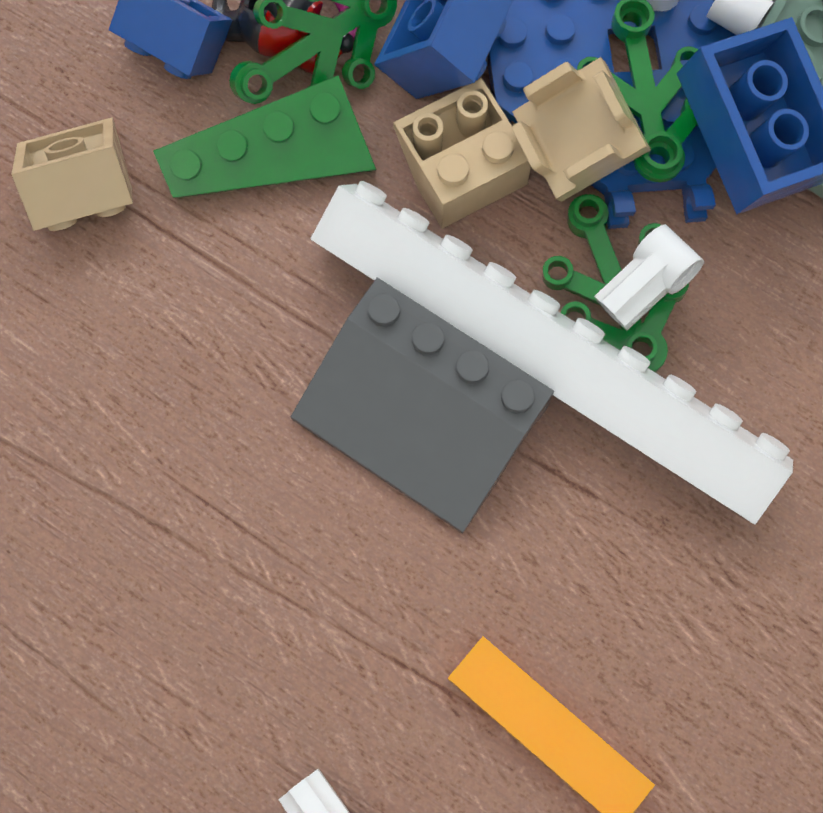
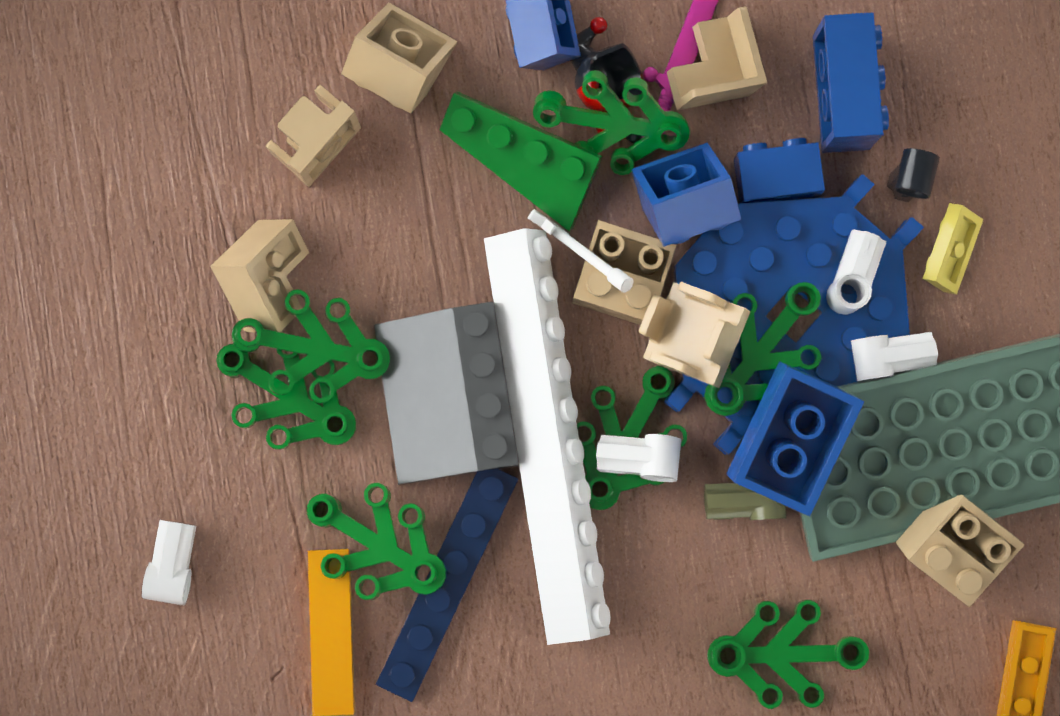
camera: 45 degrees right, 10 degrees up
none -> tan panel [210,219,309,332]
none -> green plant [216,344,356,450]
none -> green plant [232,289,390,403]
none -> tan panel [266,85,361,187]
none -> green plant [307,483,446,600]
none -> dark blue plate [375,469,519,702]
none -> white piece [527,209,634,293]
none -> olive piece [704,483,786,520]

